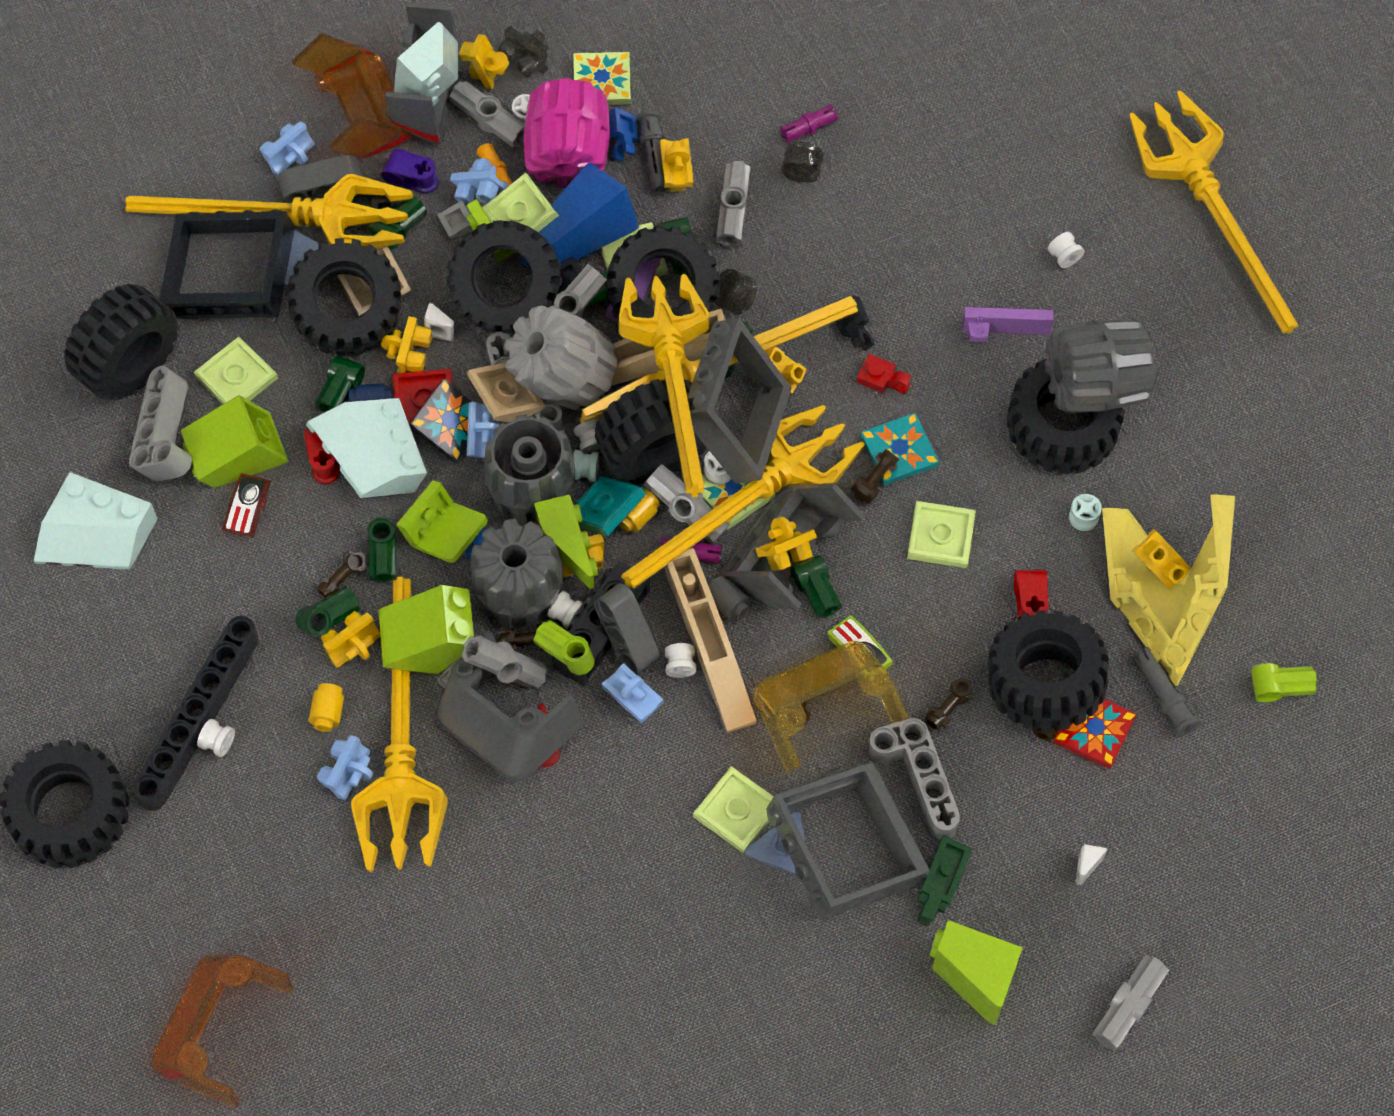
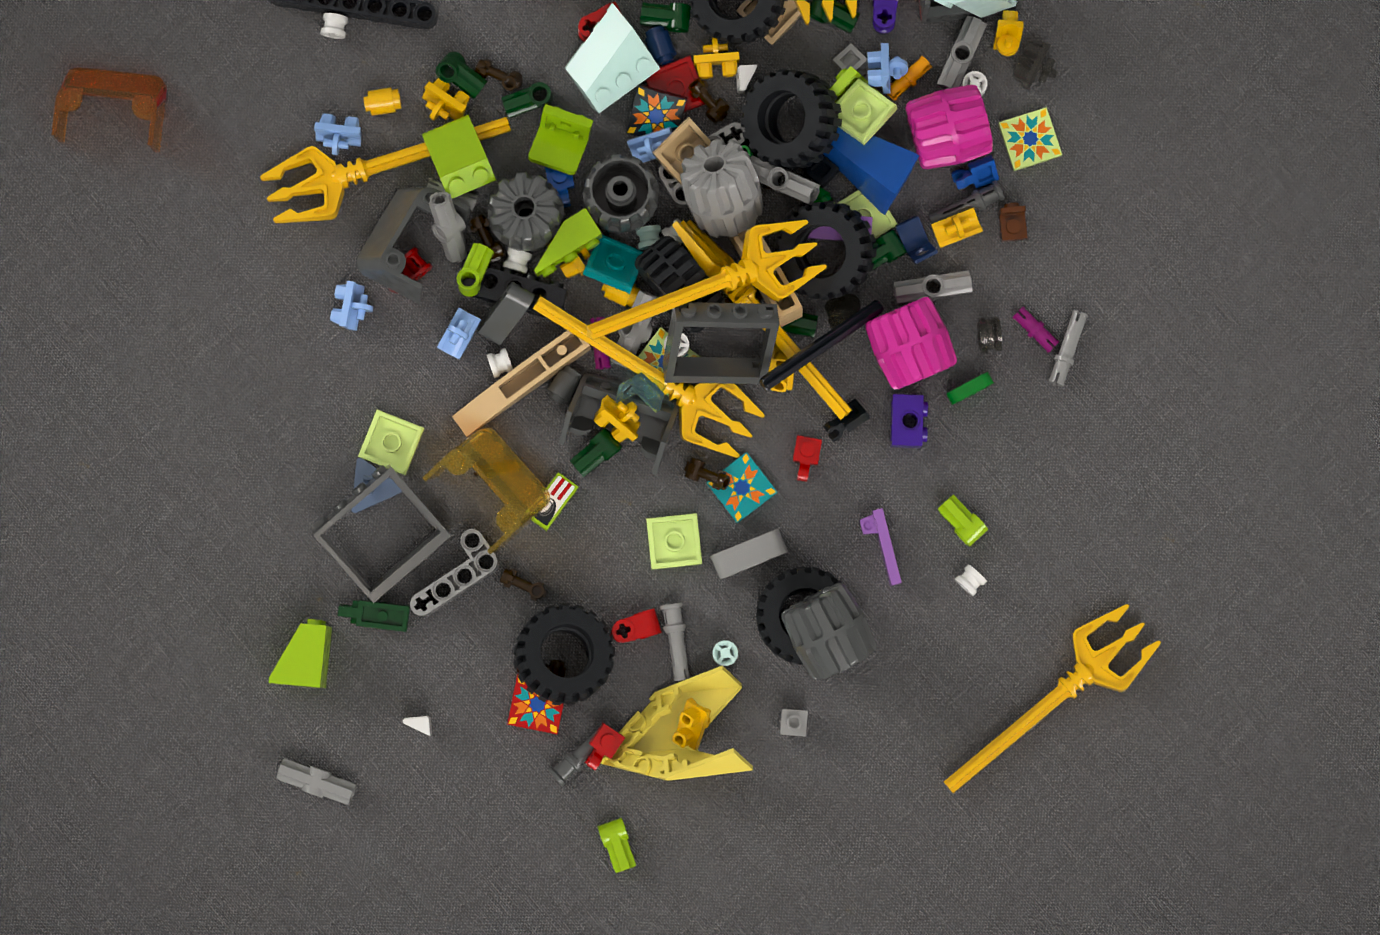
camera: 75 degrees right, 20 degrees up
none -> light blue hips [330,281,373,331]
none -> red plate [585,723,625,770]
none -> clear light blue bracket [615,372,665,412]
none -> light grey pin [660,602,690,681]
none -> dark brown bar [688,78,730,123]
none -> light grey beam [710,529,788,580]
none -> black axle [759,300,884,391]
none -> light grey brick [779,709,808,737]
none -> dark pink wheel [865,297,957,389]
none -> dark purple brick [890,394,928,448]
none -> dark blue bracket [895,215,938,264]
none -> lime piece [937,494,988,547]
none -> green beam [946,372,994,405]
none -> reddish brown bracket [998,202,1028,242]
none -> light grey pin [1048,310,1088,387]

